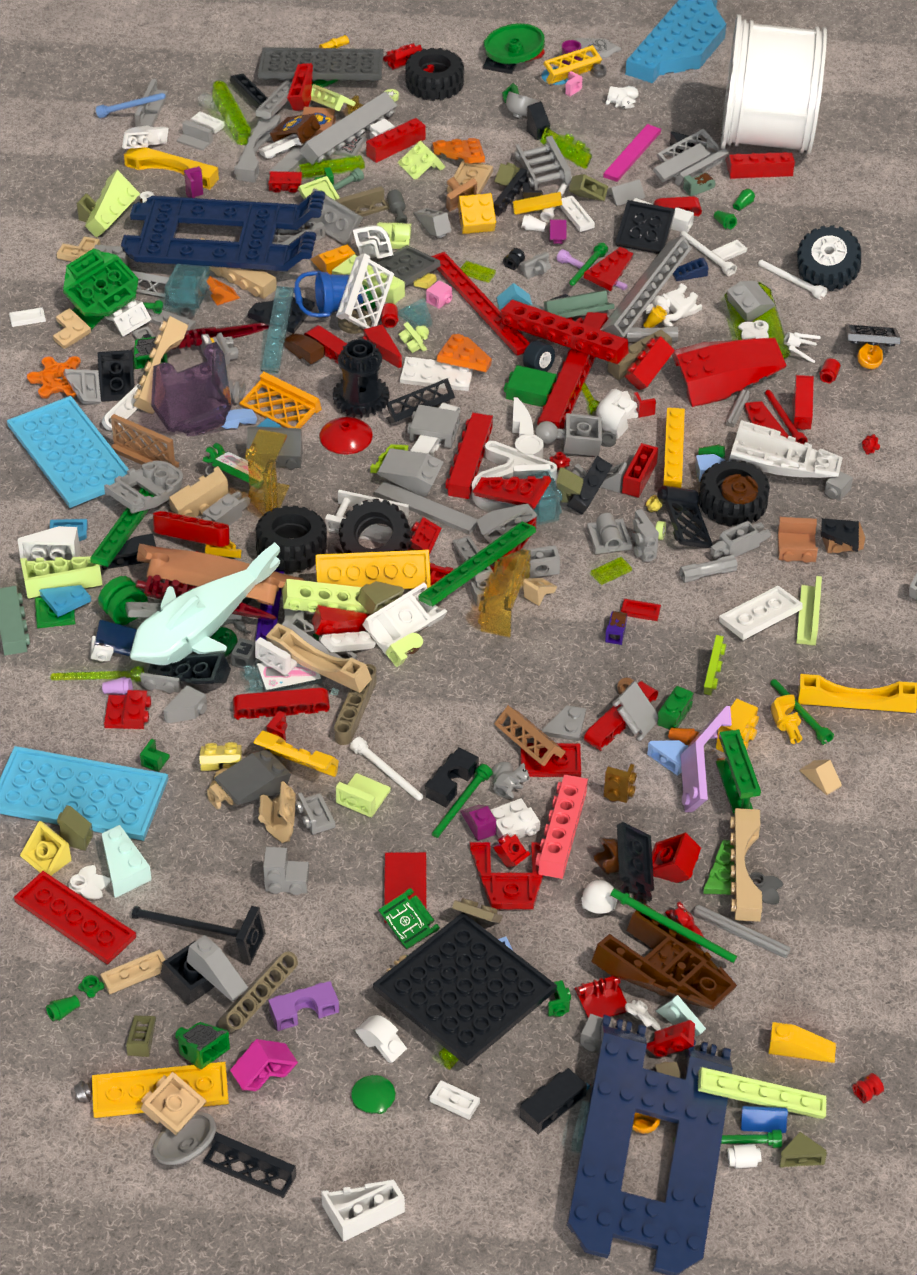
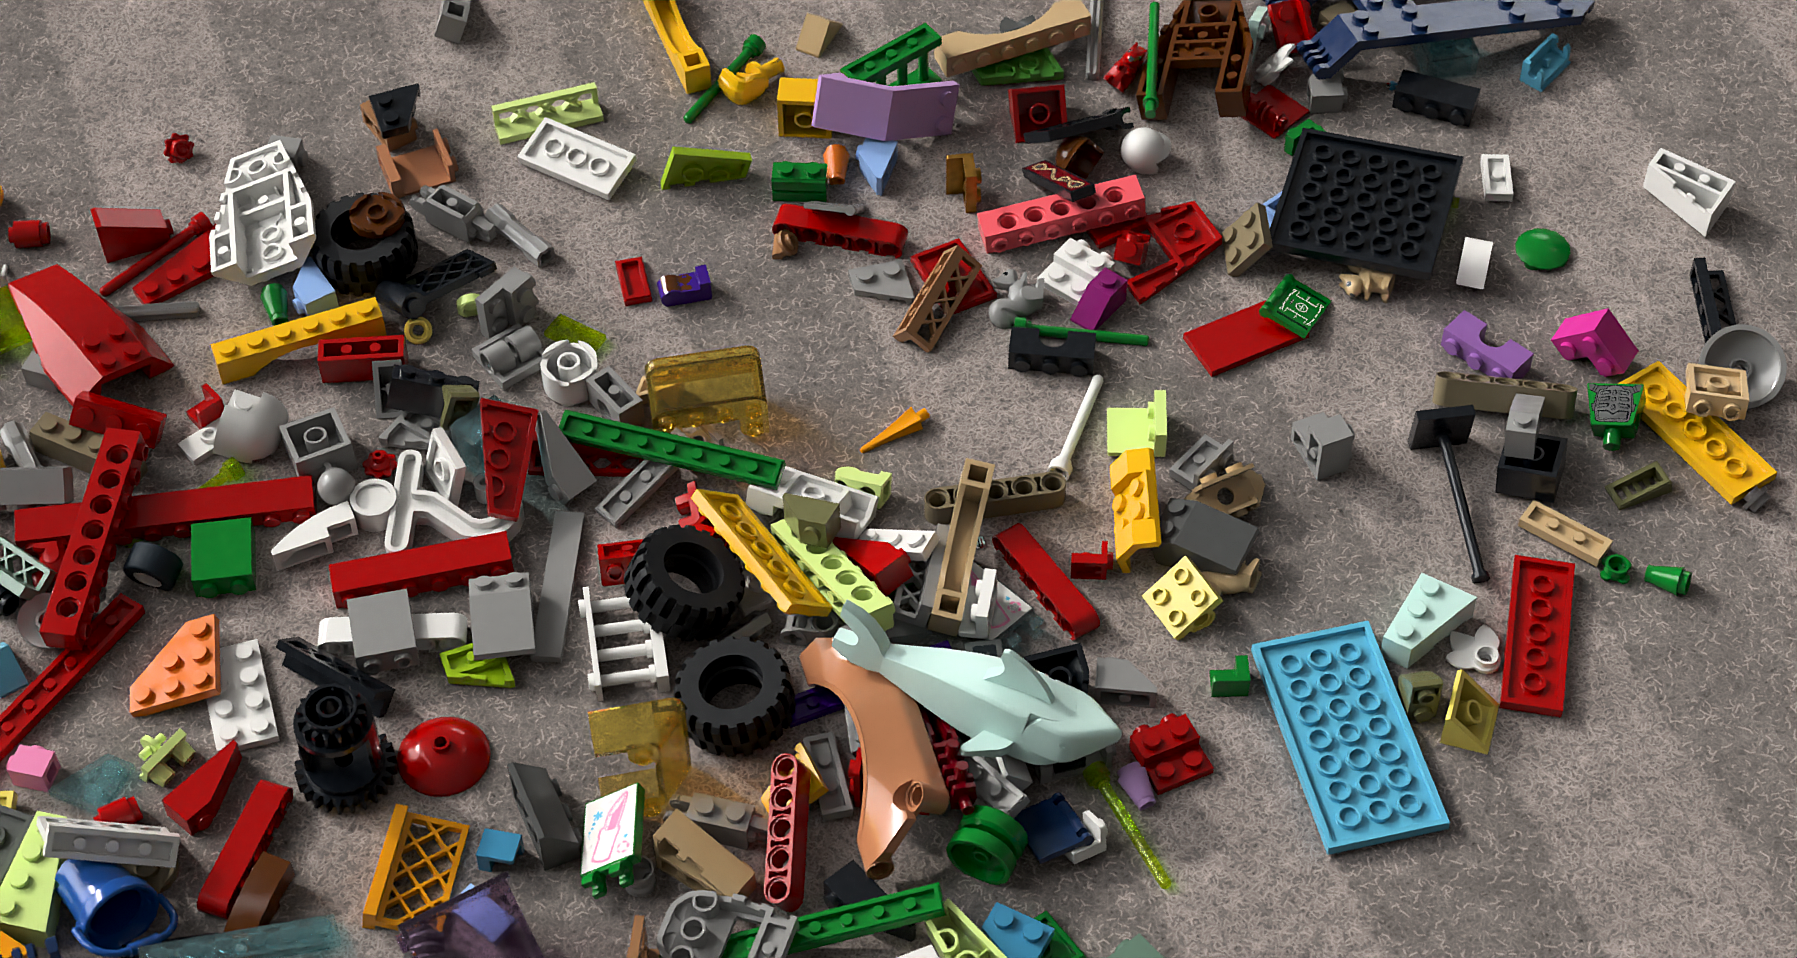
camera: 115 degrees left, 5 degrees up
none -> white brick [540,340,599,407]
none -> light orange piece [860,407,930,453]
none -> tile [1022,160,1096,202]
none -> medium azure hinge [1519,33,1571,92]

